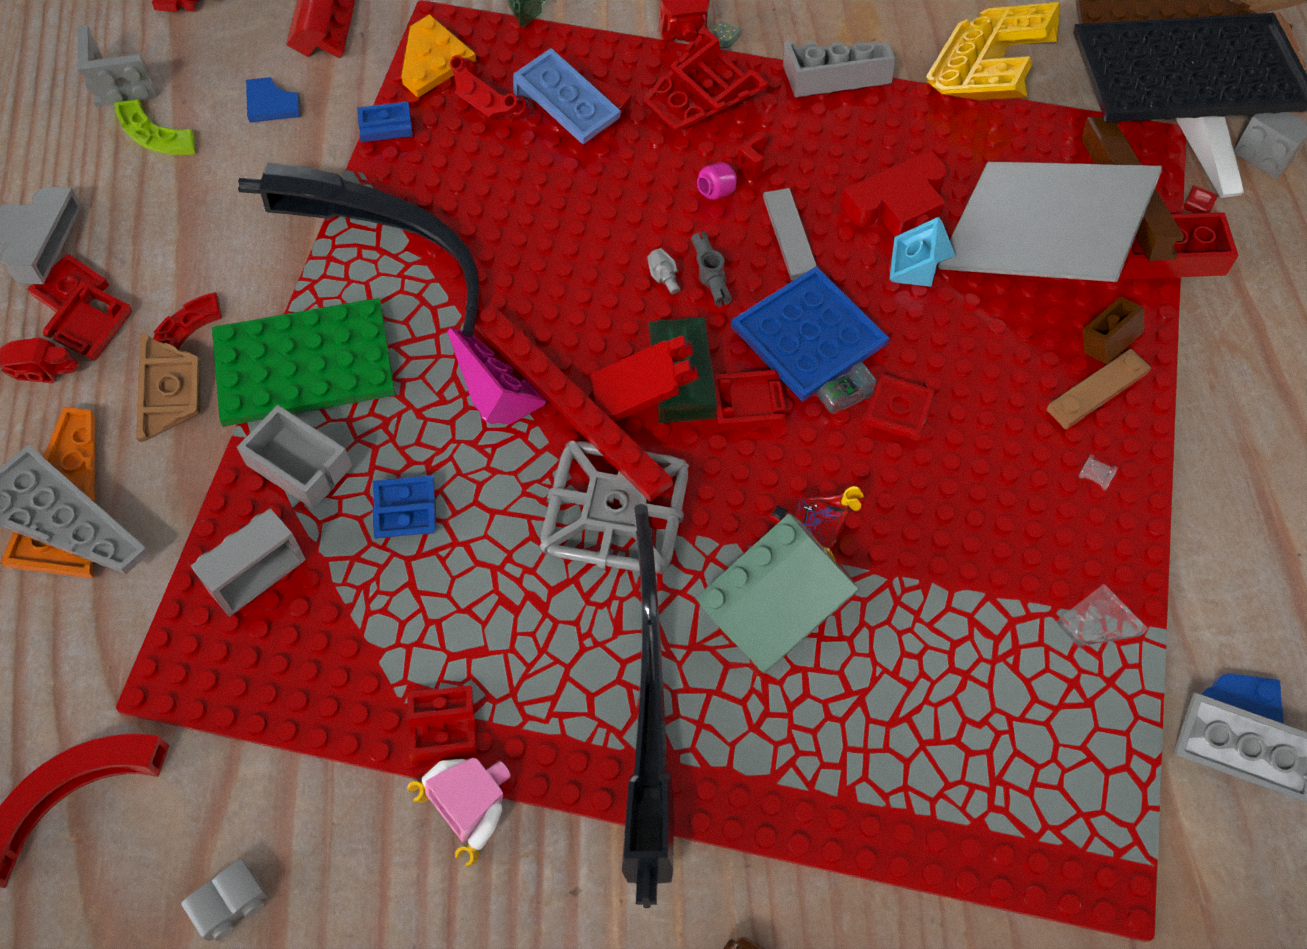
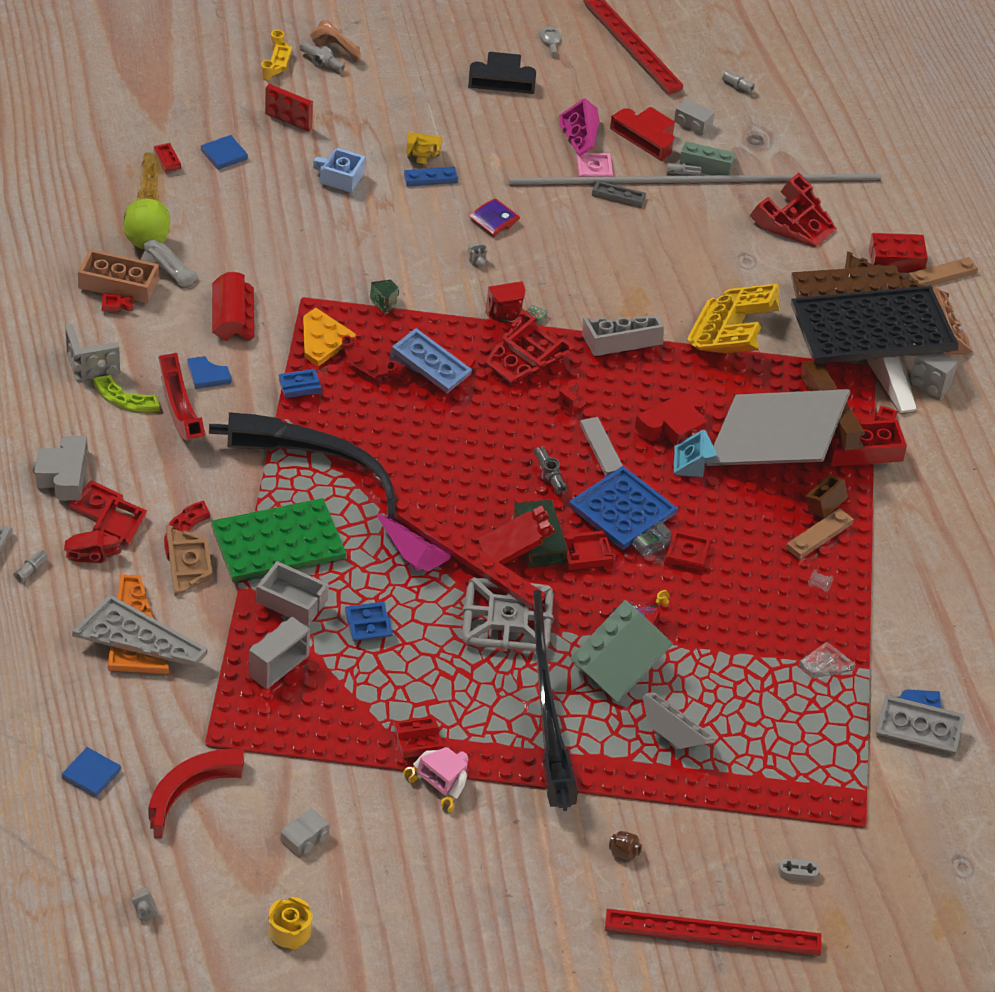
camera: 10 degrees left, 15 degrees down
light grey piece [647,248,680,295] -> none
dark pink head [697,162,737,200] -> none
none -> red arch [158,353,206,440]
none -> light grey wedge [643,692,716,749]

